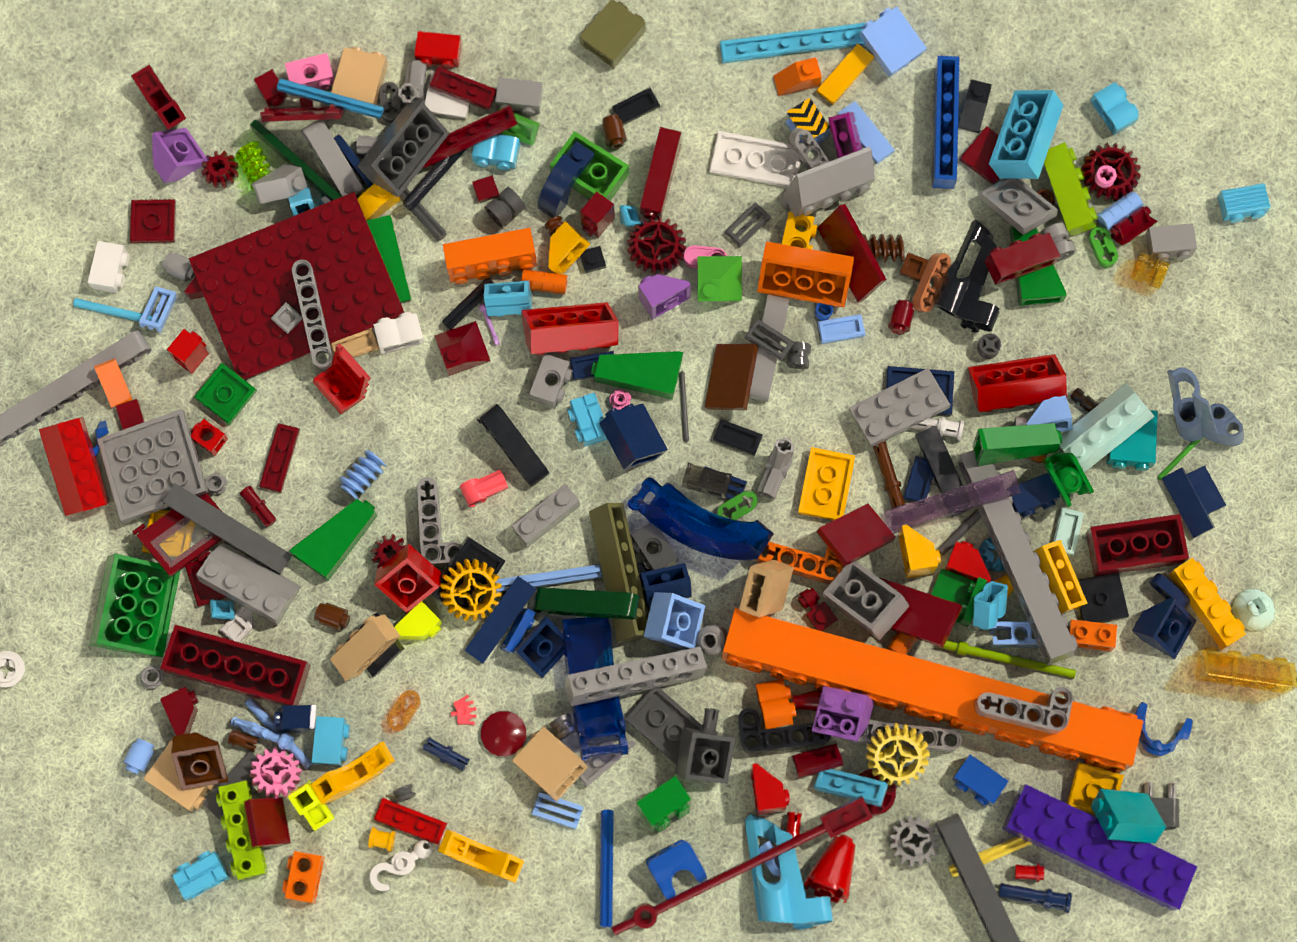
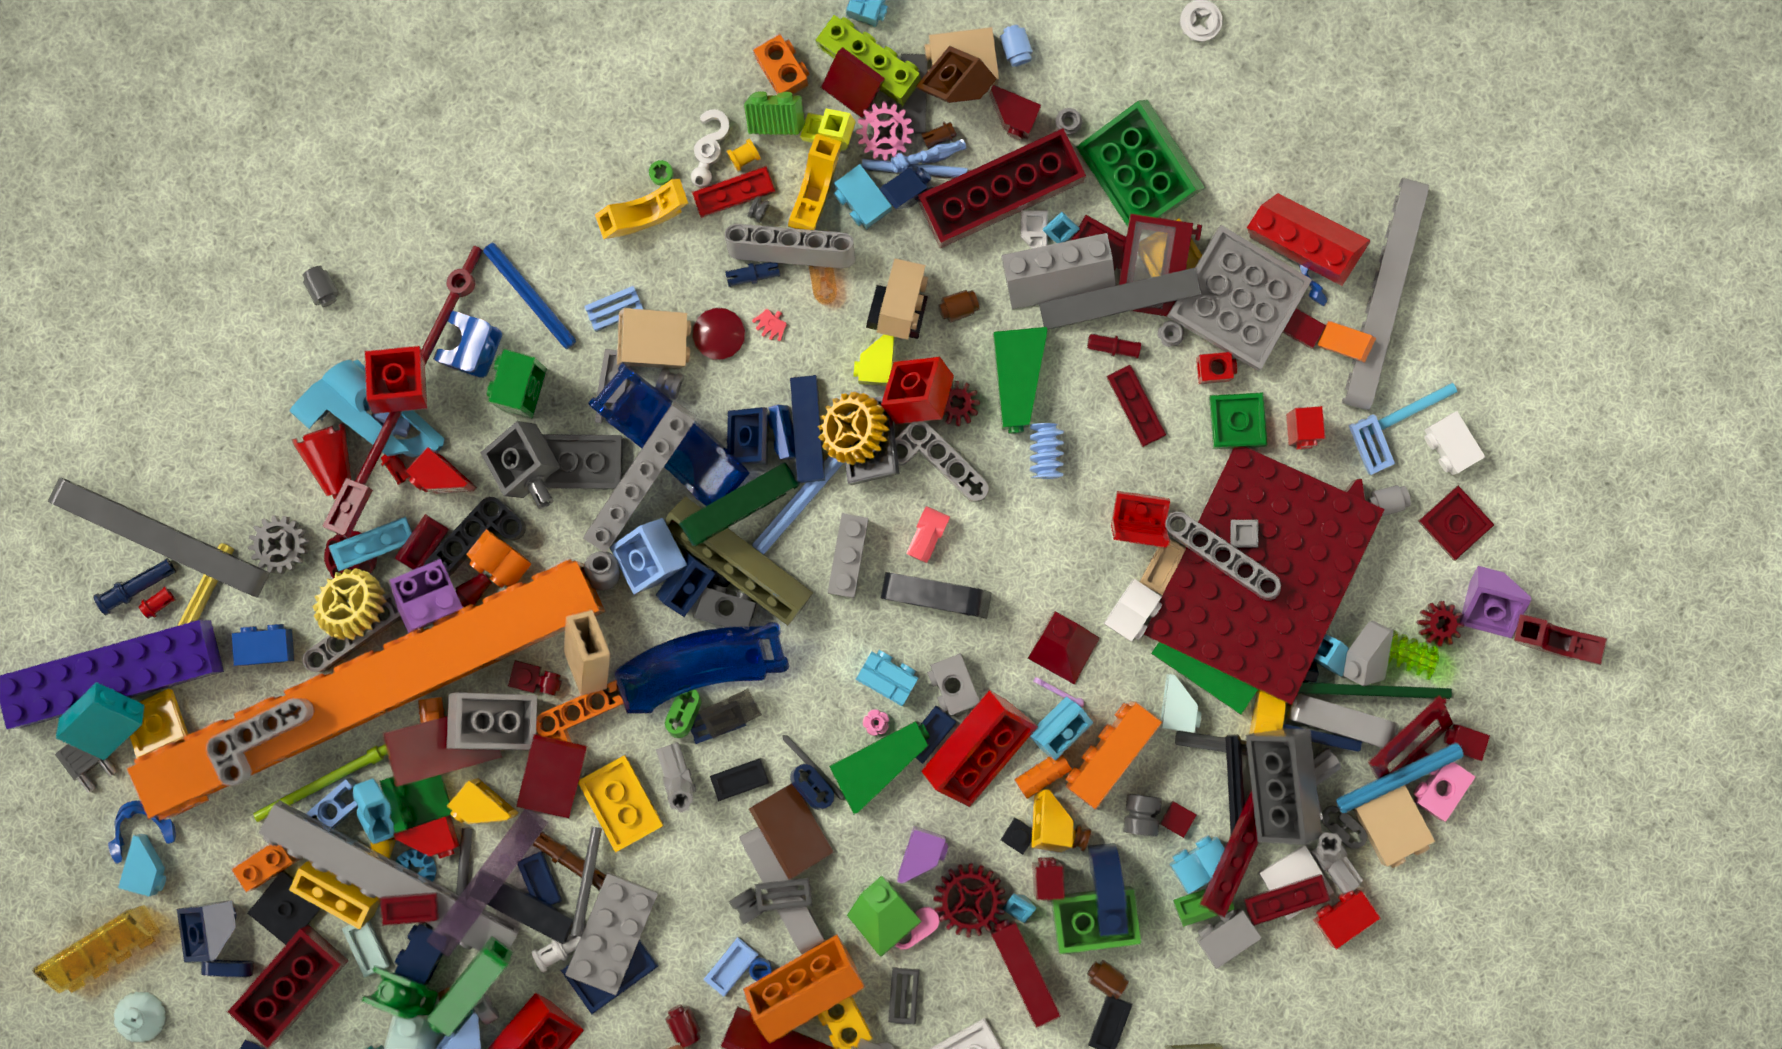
camera: 140 degrees right, 10 degrees up
black axle [442,278,494,330] -> none
dark blue brick [599,403,668,470] -> none
yellow brick [1169,558,1246,651] -> none
none -> medium azure slope [118,833,166,897]
none -> red brick [365,346,428,414]
none -> dark red tile [380,892,439,926]
none -> dark grey bar [571,827,602,937]
none -> bright green bush [649,160,673,186]
none -> light grey beam [725,224,855,268]
none -> bright green brick [744,91,805,135]
none -> dark blue beam [790,764,834,810]
none -> light aqua slope [1160,674,1201,733]

